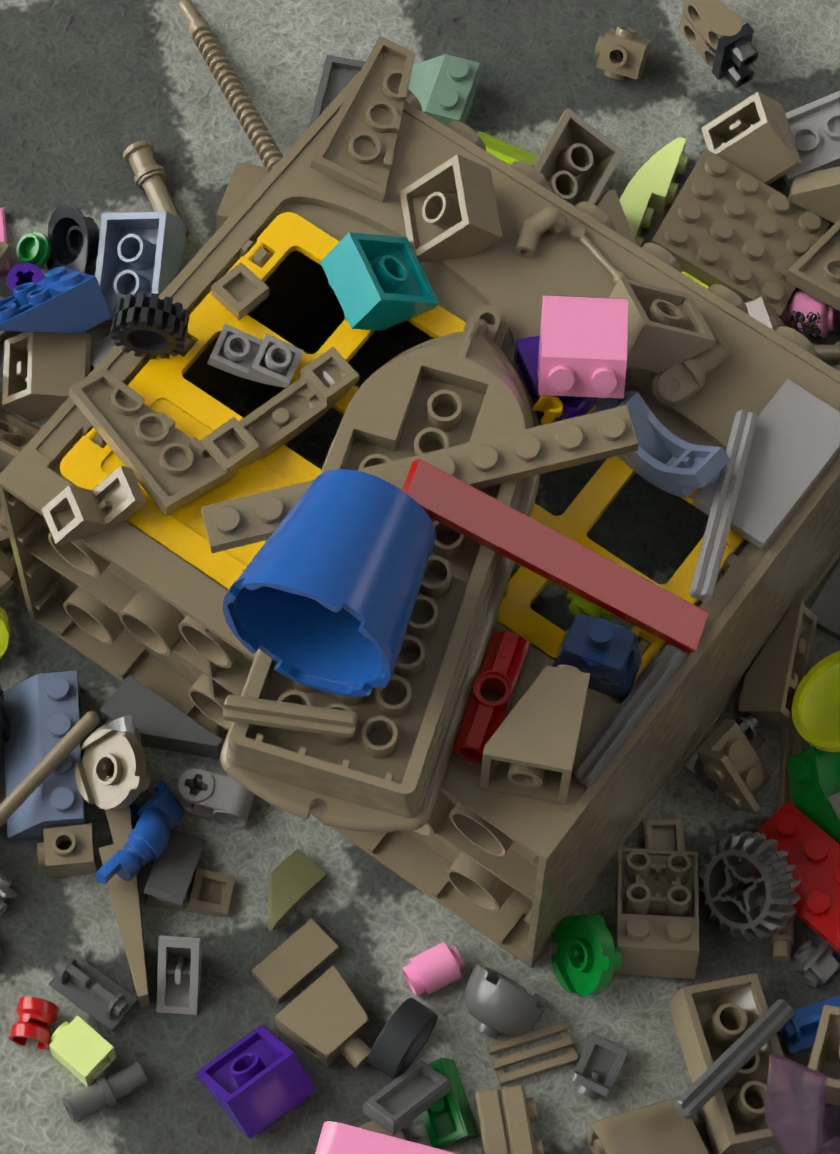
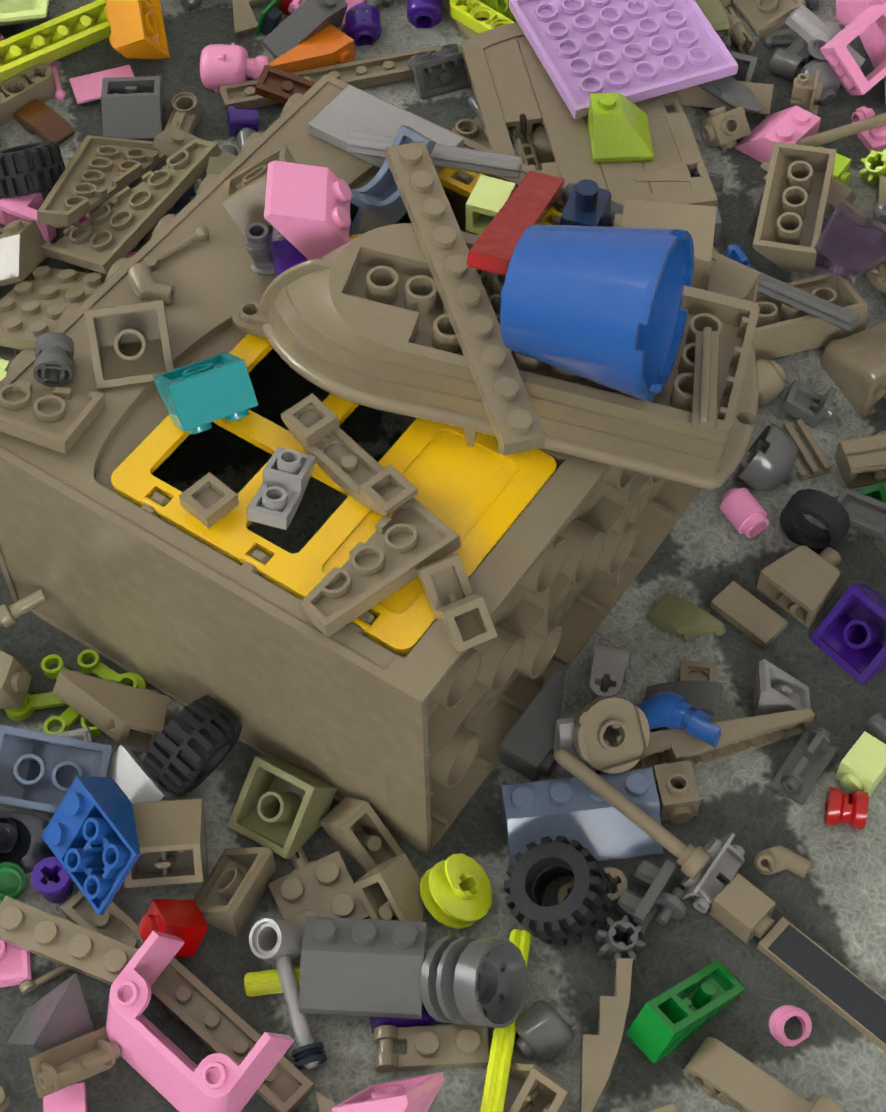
camera: 90 degrees left, 10 degrees down
black tyre [110,292,190,359] -> none
none -> dark grey wheel [33,332,74,387]
none -> yellowish green brick [466,175,516,235]
none -> dark tan head [756,359,787,407]

